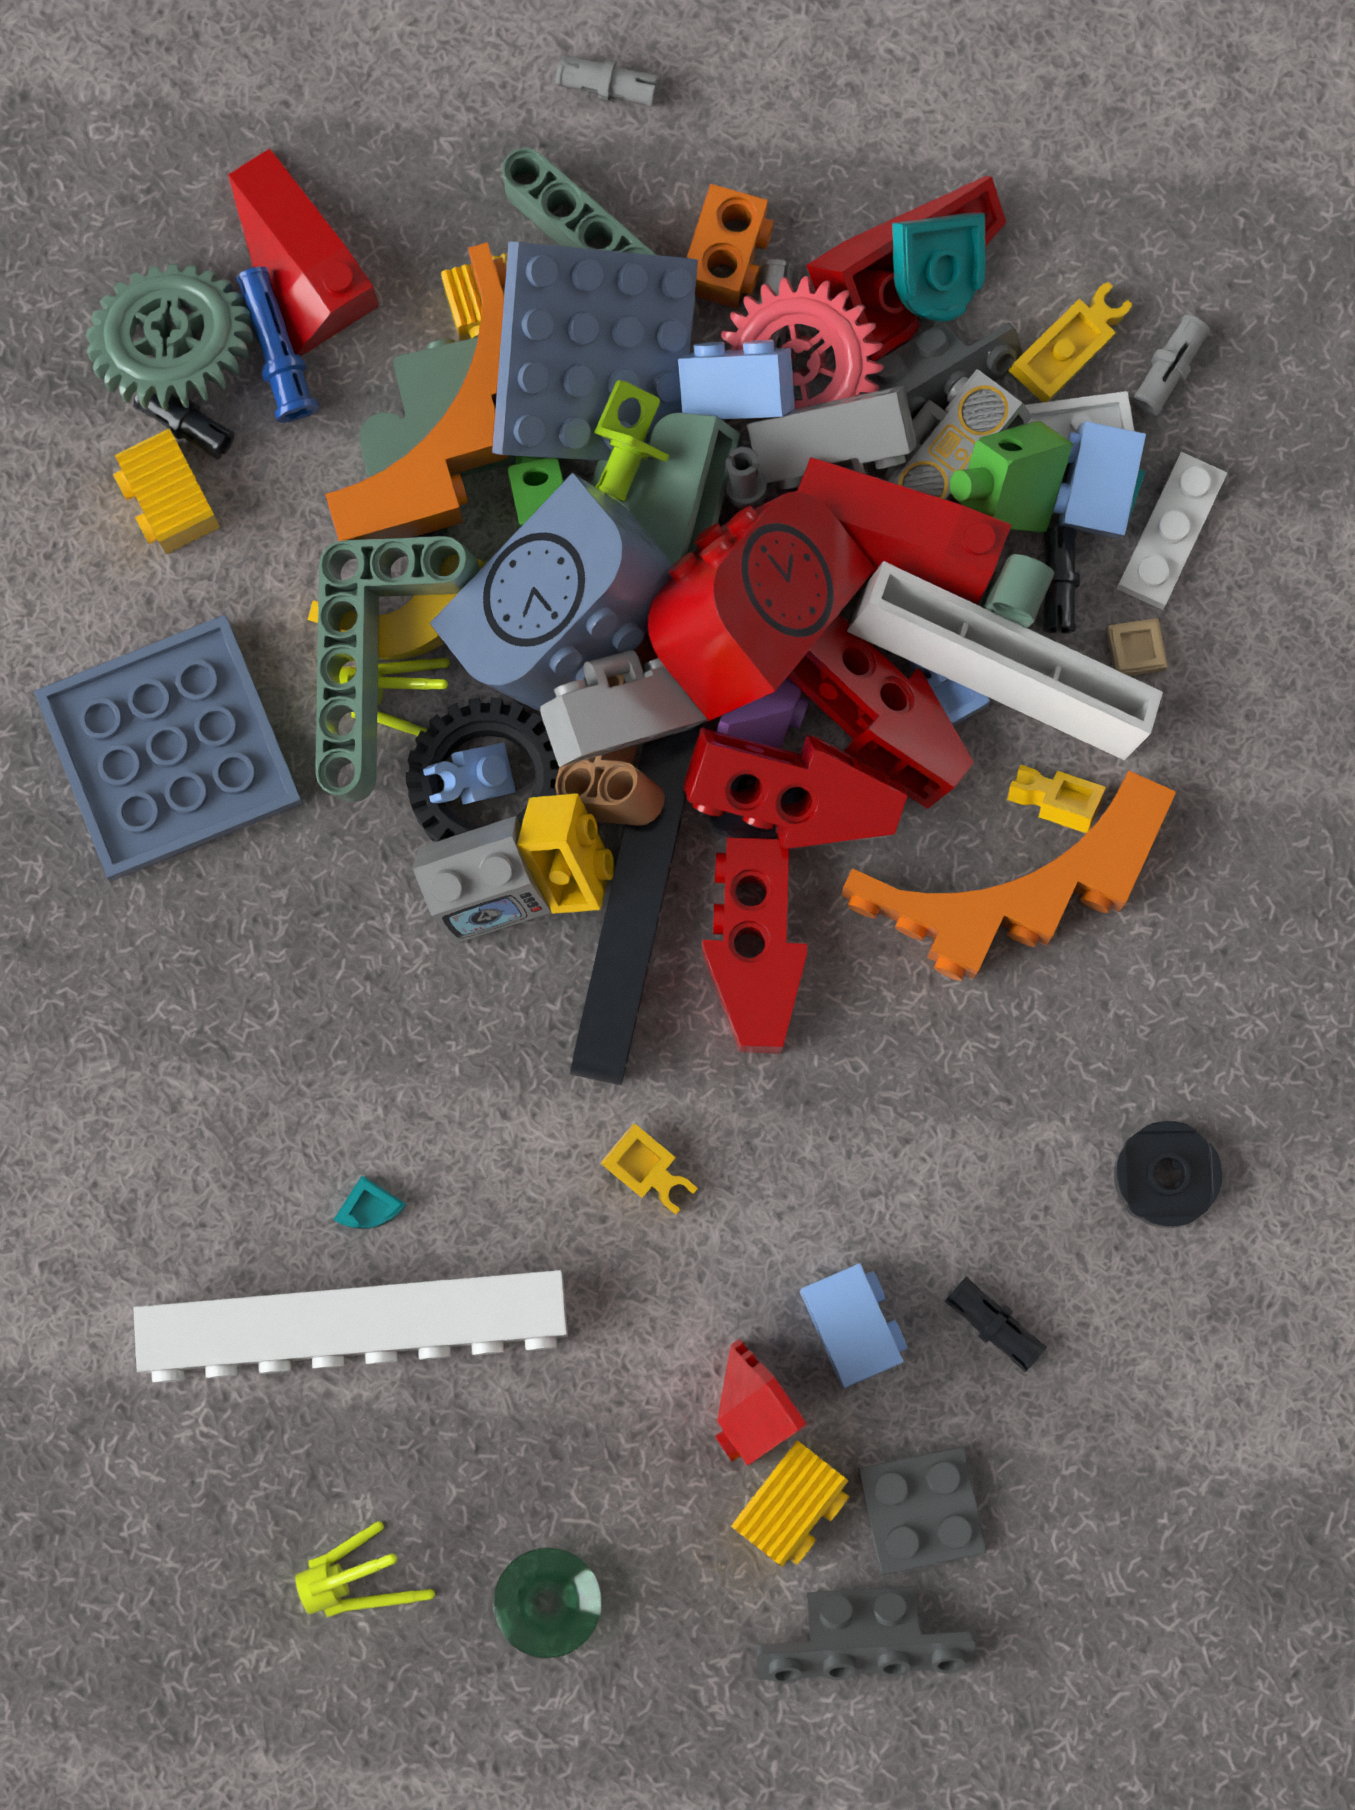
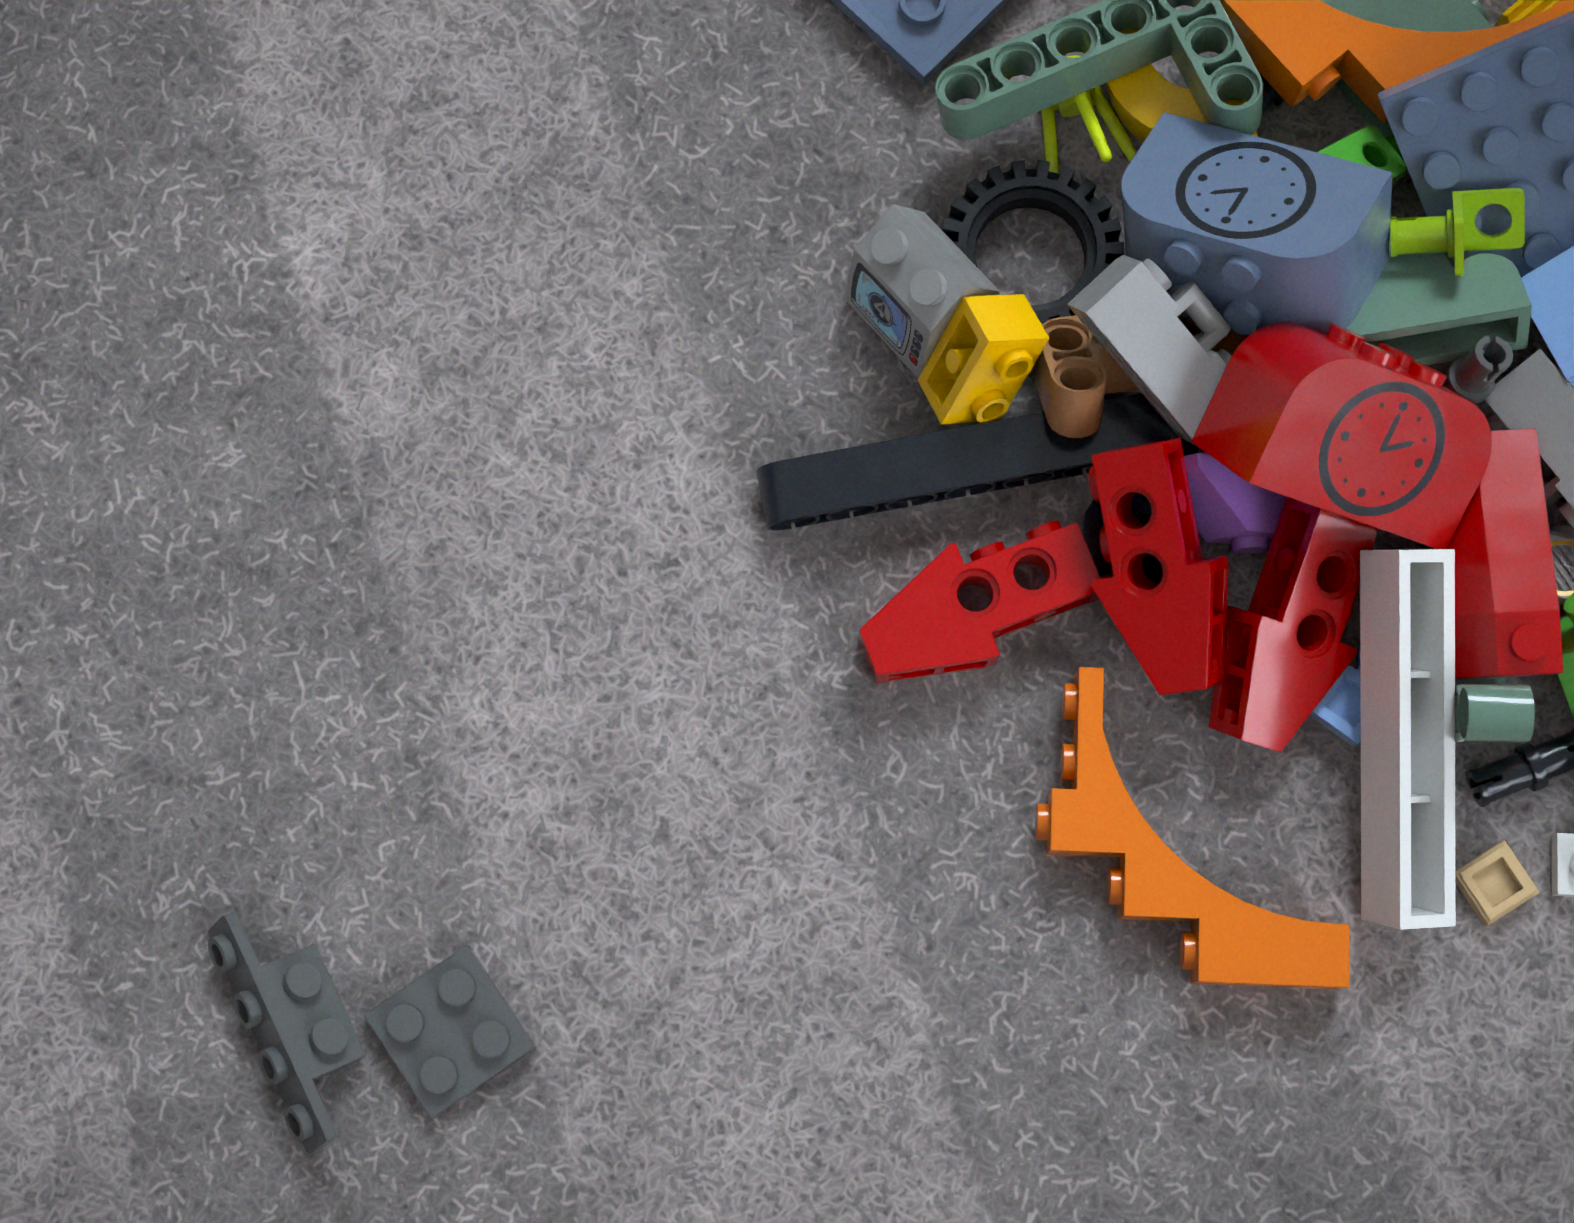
camera: 70 degrees right, 0 degrees up
white brick [133,1270,568,1383] -> none
neon yellow plant [295,1521,435,1618] -> none
teal tile [333,1176,407,1229] -> none
light blue plate [423,742,516,804] -> none
clear green dish [493,1548,602,1658] -> none
yellow plate [600,1123,698,1215] -> none
red wedge [714,1339,807,1466] -> none
yellow brick [731,1440,850,1567] -> none
light blue brick [800,1263,907,1390] -> none
black pin [944,1276,1047,1372] -> none
yellow plate [1007,764,1106,833] -> none
black plate [1114,1121,1222,1228] -> none

